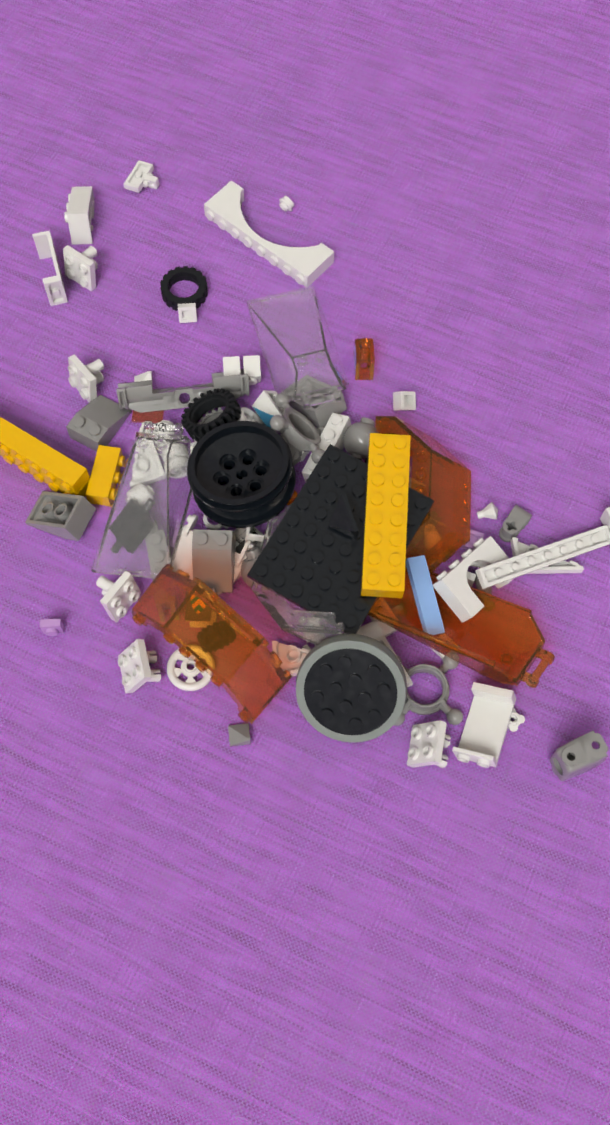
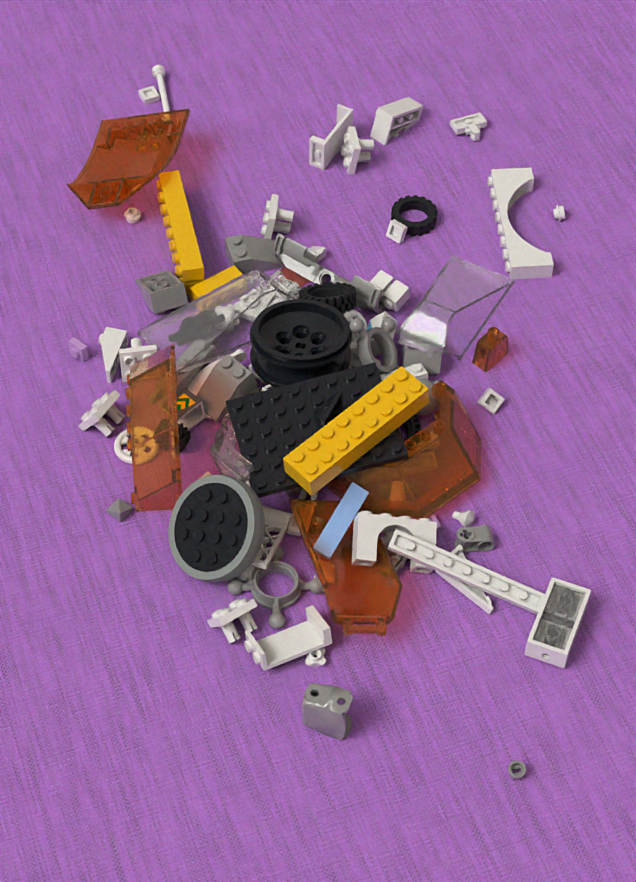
camera: 45 degrees right, 15 degrees down
none -> white slope [99,327,128,383]

